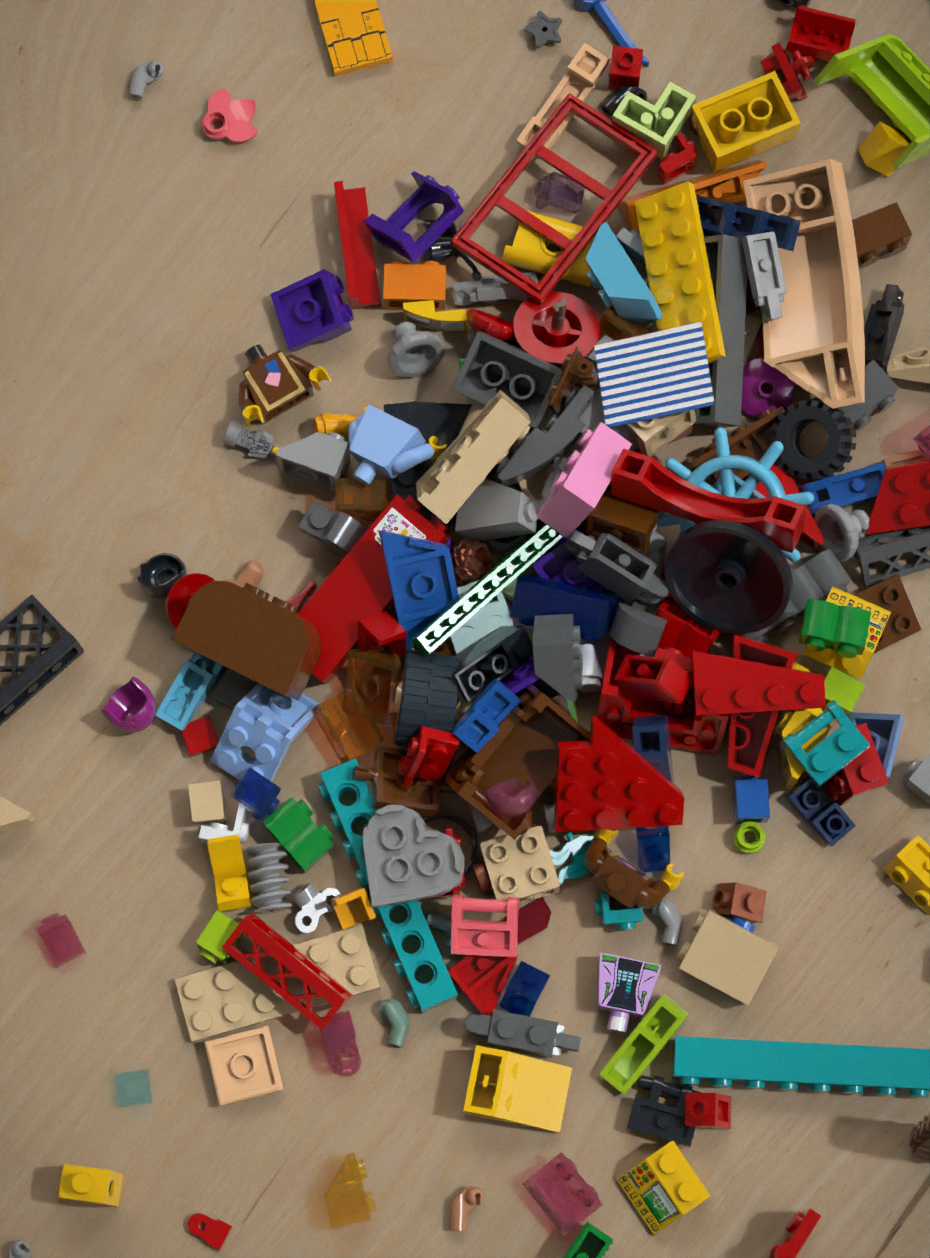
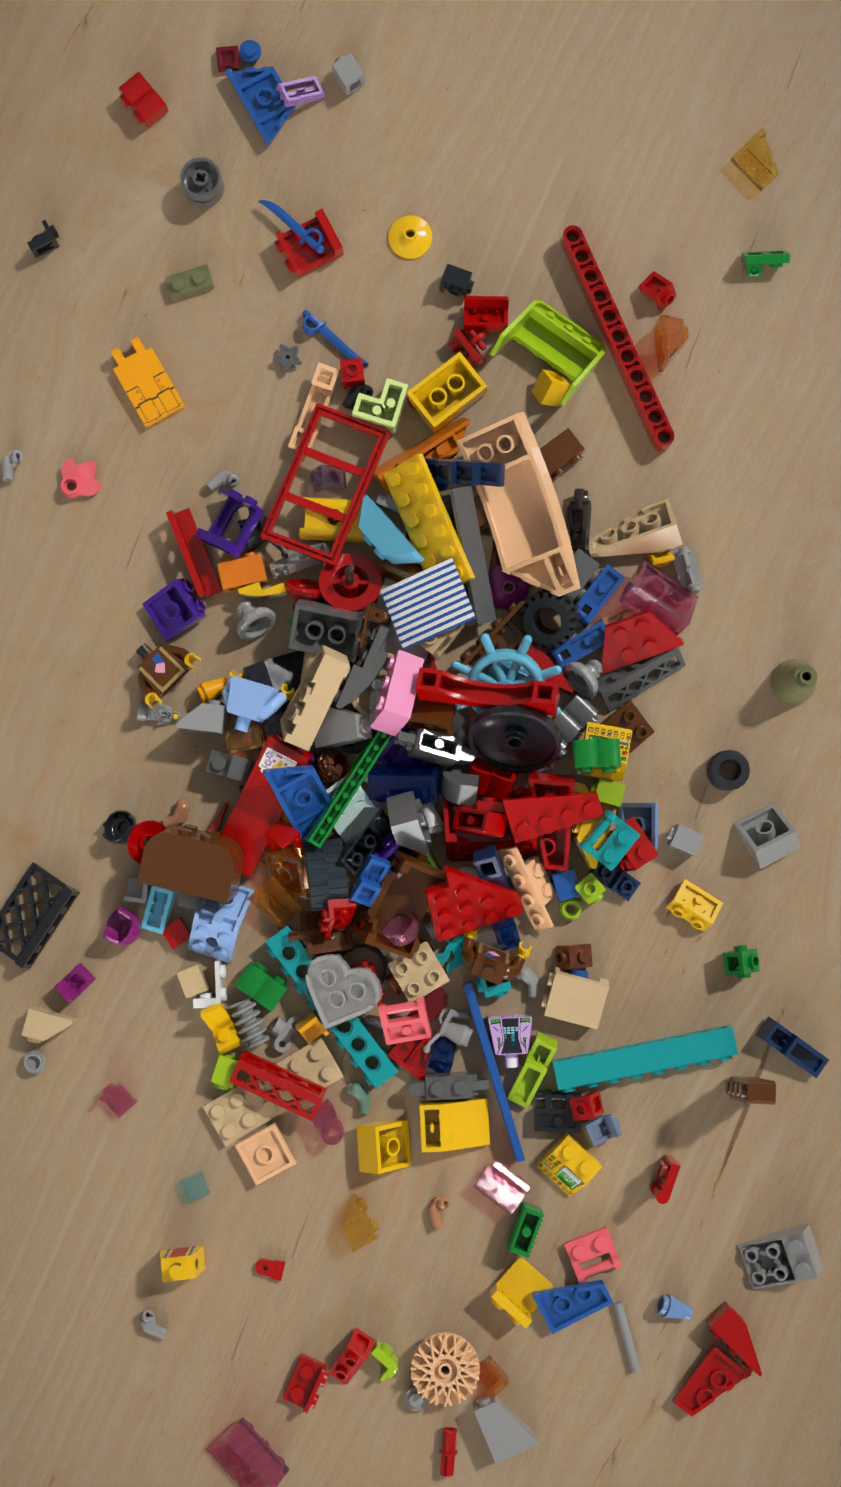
camera: 15 degrees left, 10 degrees up
clear blue bracket [231,768,282,820] -> none
red bracket [657,133,698,185] -> none
light grey hinge [741,231,787,322] -> none
none -> magenta bracket [54,963,96,1003]
none -> light grey panel [123,877,152,903]
none -> light grey arm [206,470,239,492]
none -> yellow slope [356,1119,411,1174]
none -> light grey piece [423,1009,473,1053]
none -> blue tile [462,981,525,1162]
none -> light nougat bracket [498,846,557,930]
none -> lime bracket [575,873,606,904]
none -> blue plate [577,564,625,628]
none -> sand blue bracket [581,1114,622,1147]

